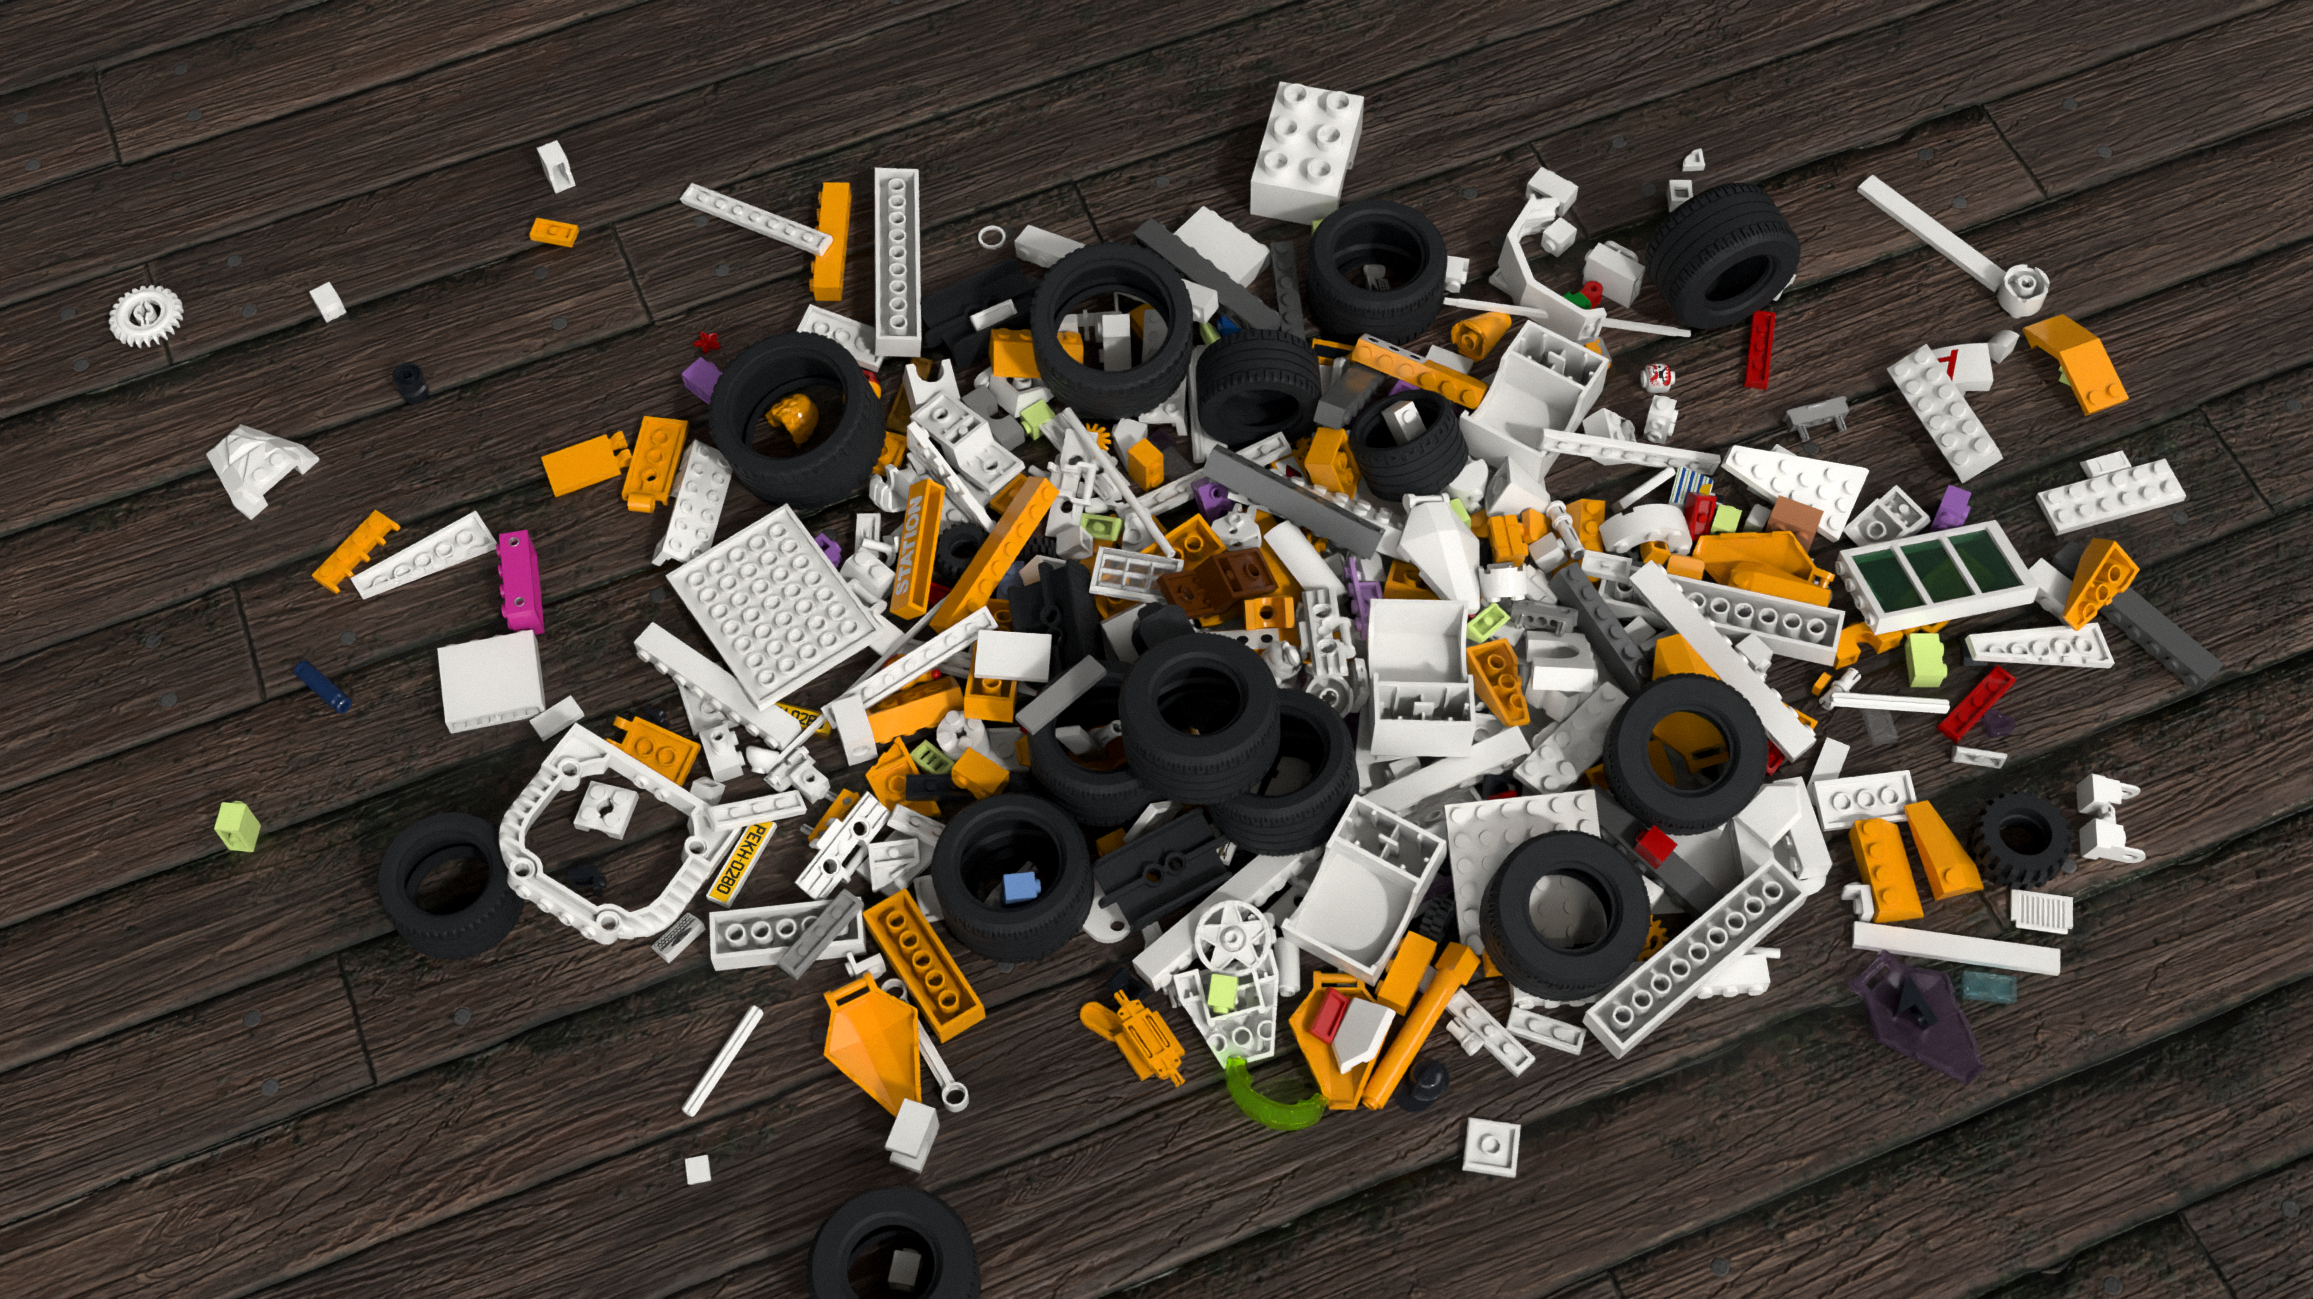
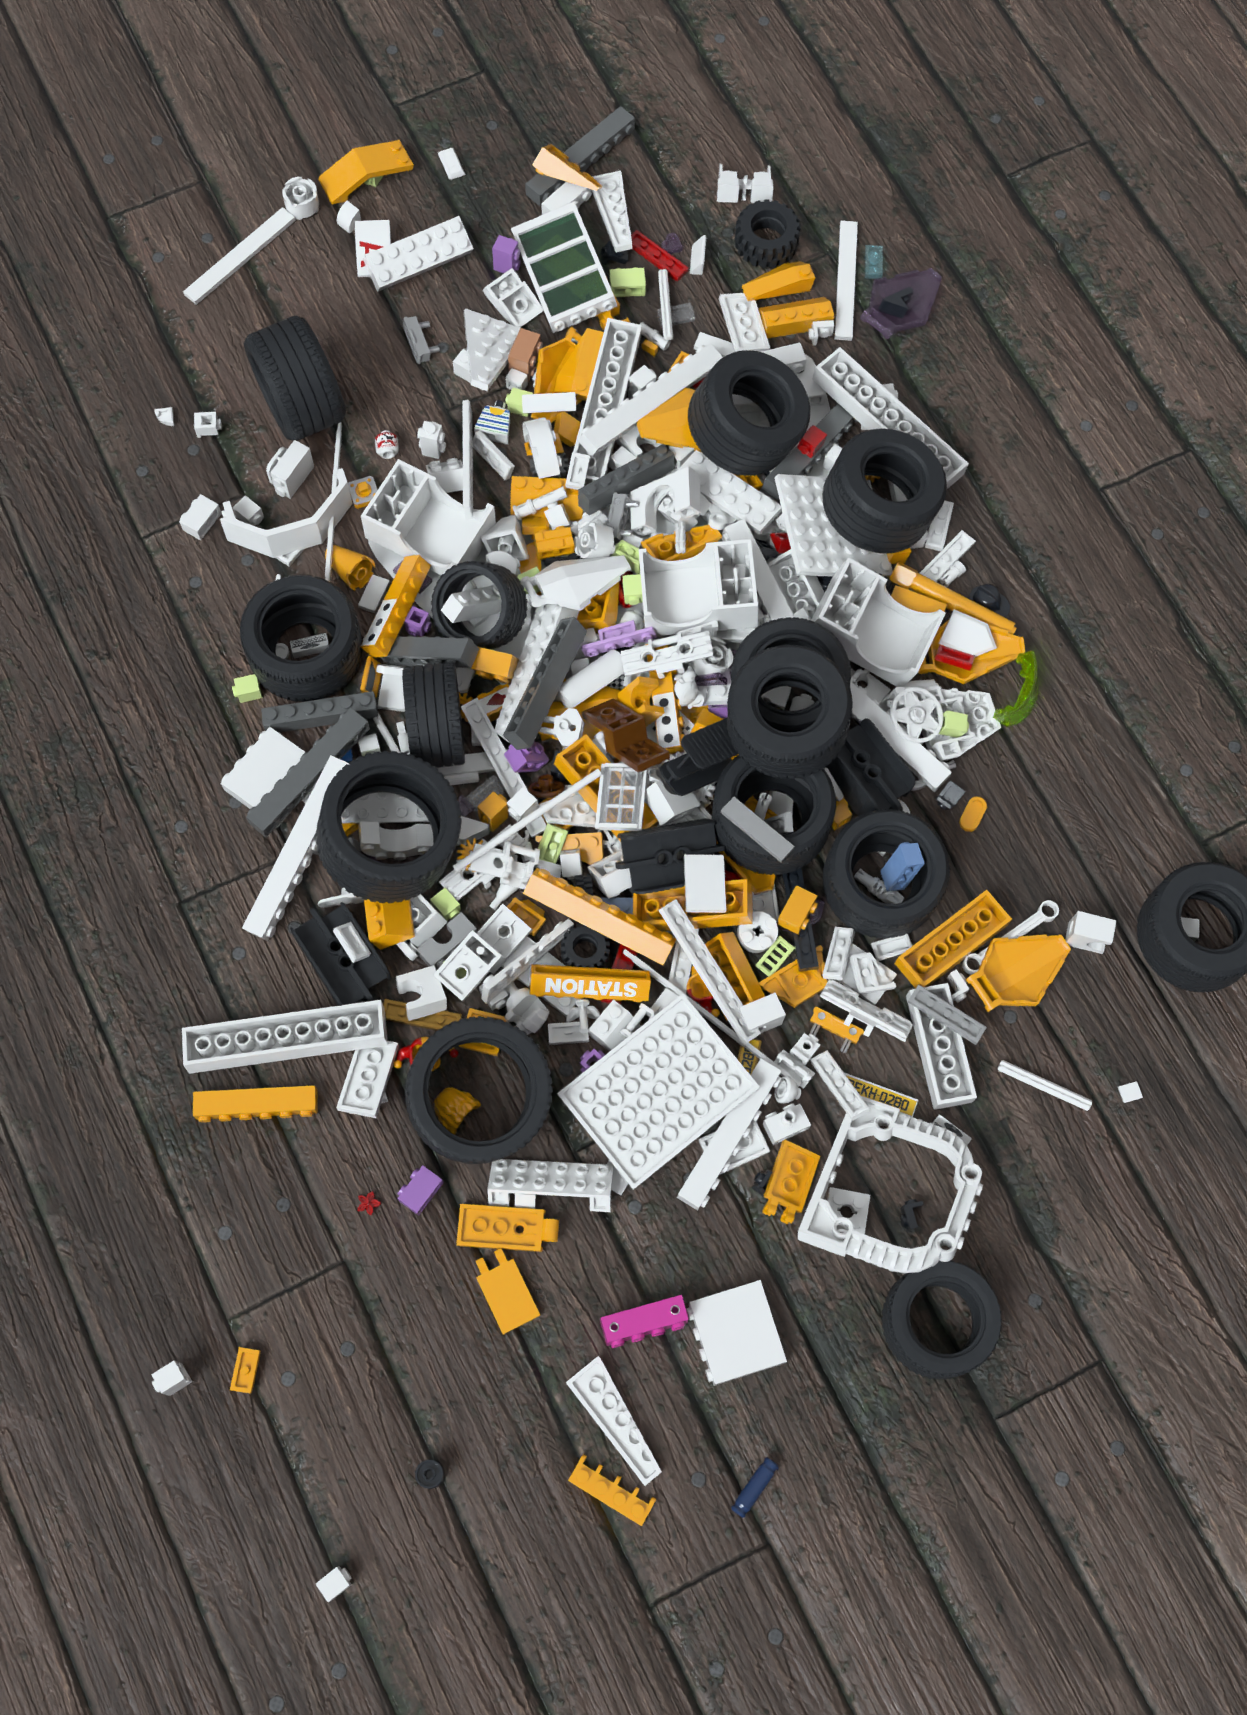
camera: 100 degrees left, 10 degrees up
white wedge [206,424,319,520] -> none
yellowish green brick [214,801,261,852] -> none
white tile [530,695,584,741] -> none
white tile [680,183,833,257] -> none
white brick [690,776,726,806] -> none
white piece [978,226,1006,249] -> none
light orange piece [1113,990,1185,1087] -> none
white piece [1250,82,1364,225] -> none
white tile [1462,1117,1521,1178] -> none
leg [1563,281,1603,310] -> none
red slope [1683,492,1717,541] -> none
red tile [1744,310,1776,390] -> none
white window [2010,889,2073,935] -> none
white plate [2036,459,2186,536] -> none
none -> white brick [507,787,539,822]
none -> white tile [522,392,576,413]
none -> reddish brown piece [528,774,565,798]
none -> white axle [675,522,686,554]
none -> white tile [708,513,728,530]

